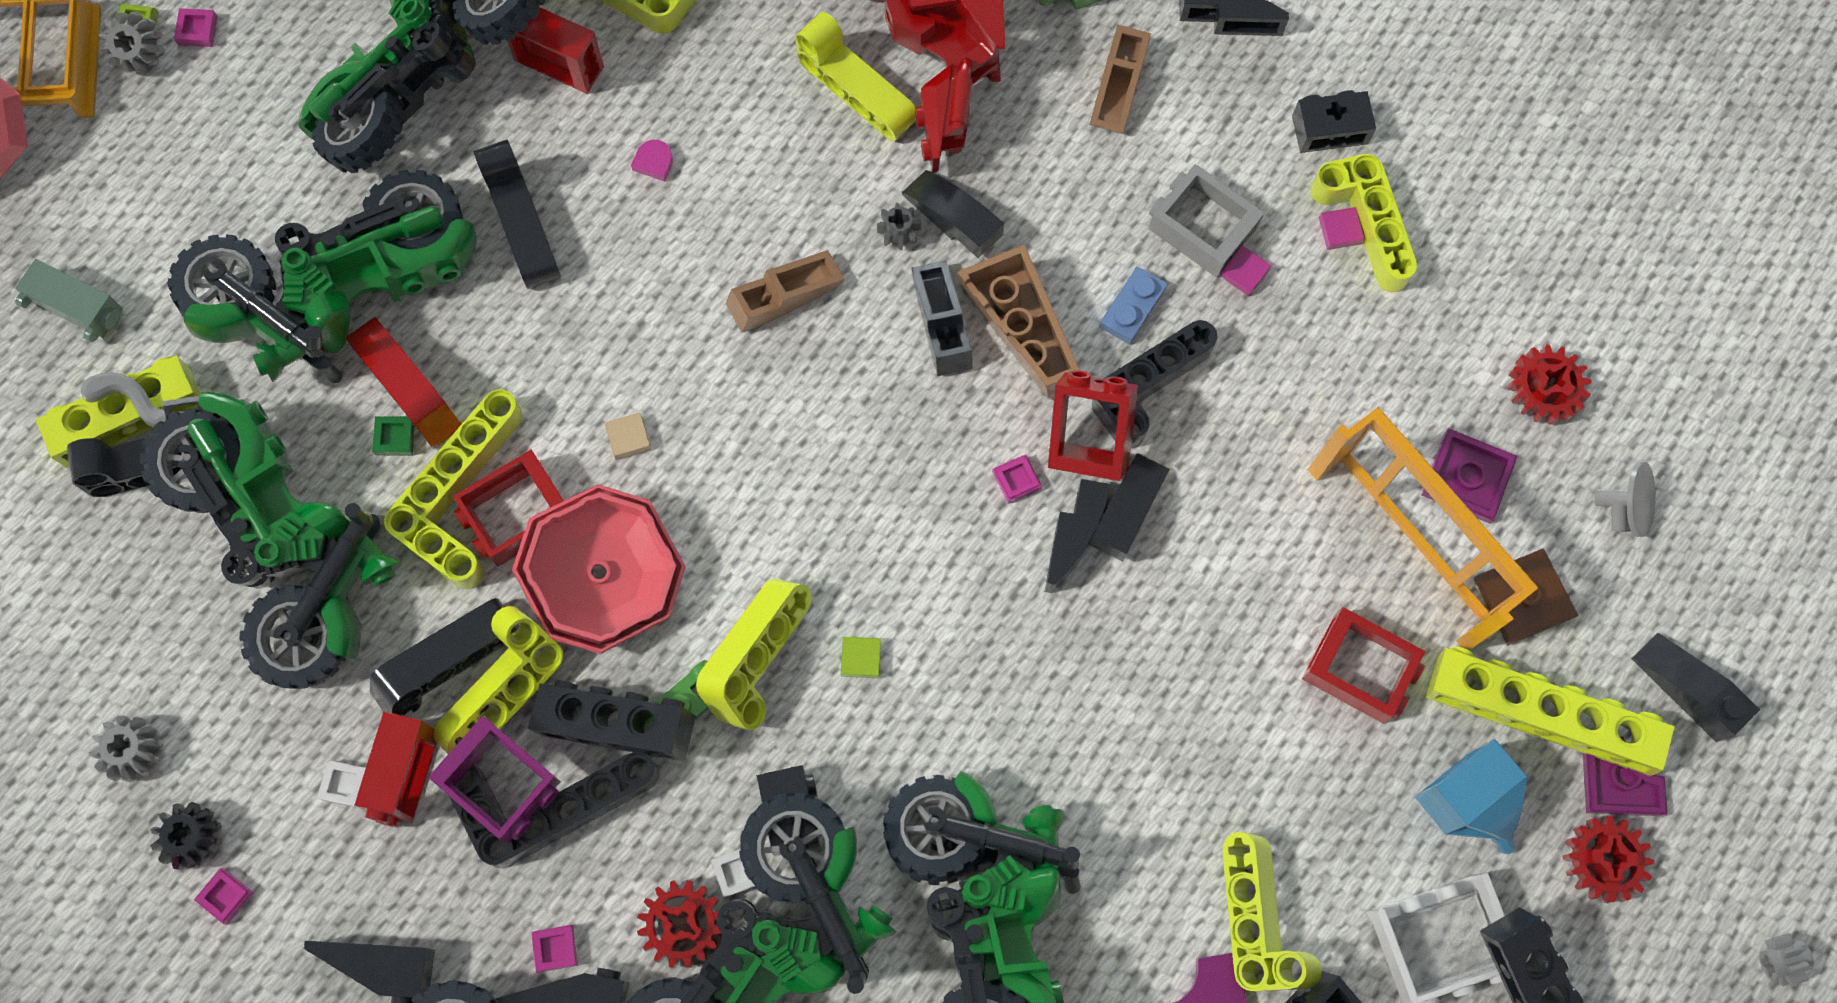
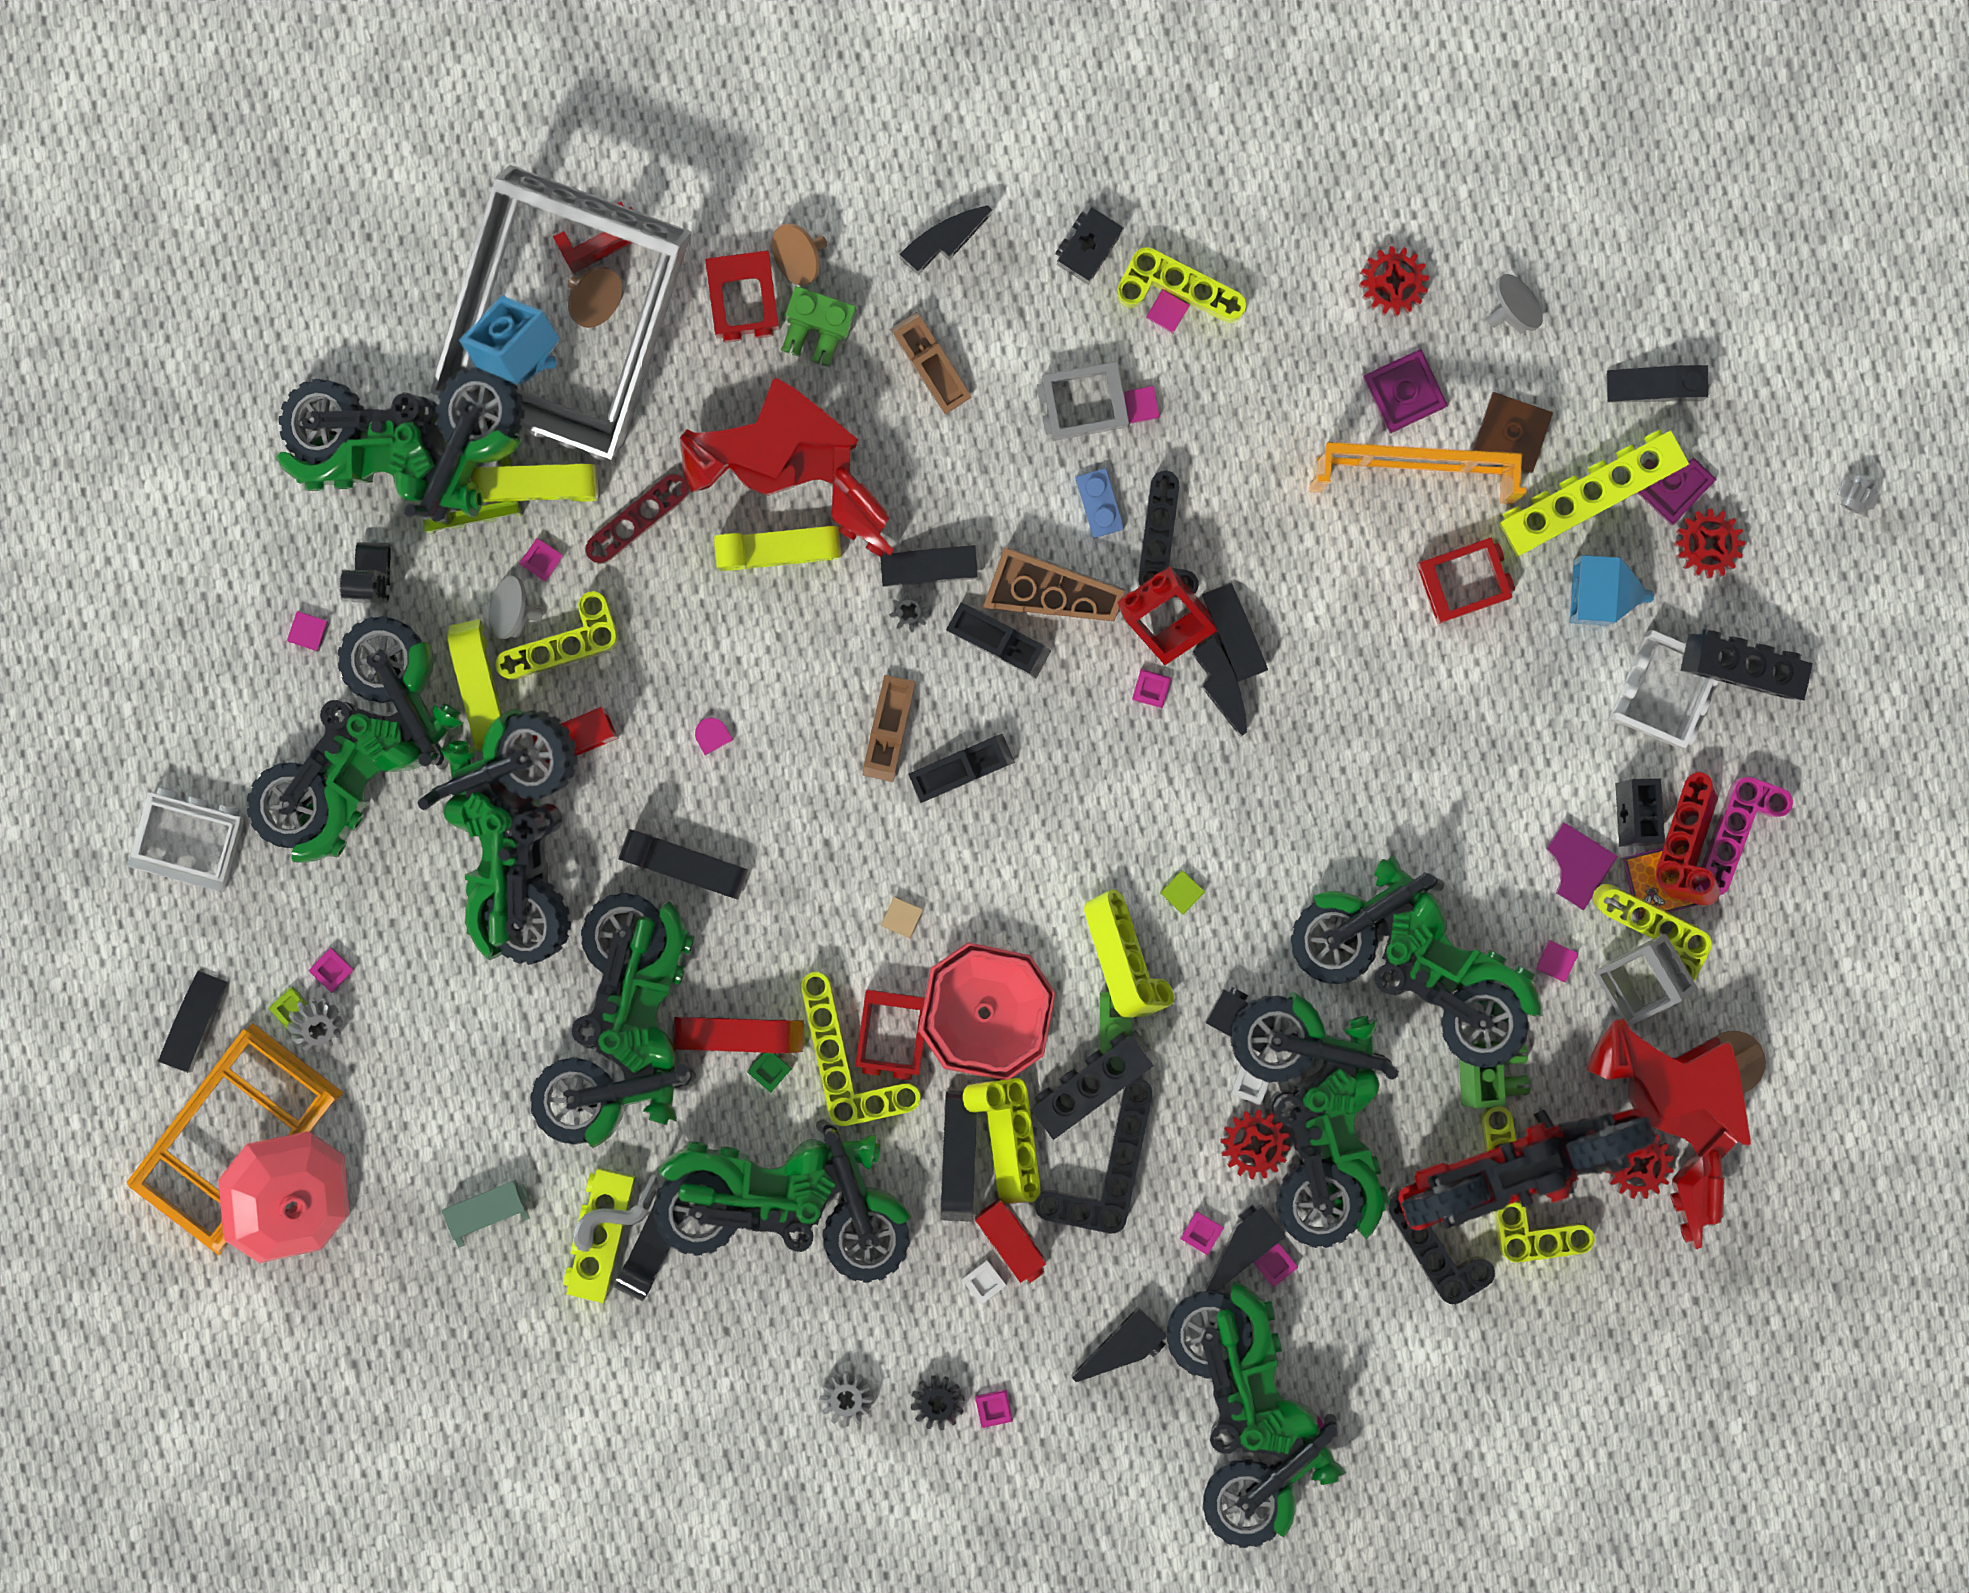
camera: 45 degrees left, 15 degrees up
magenta window [428,716,561,844] -> none
neon yellow beam [1223,832,1322,991] -> none
none -> black slope [908,734,1015,803]

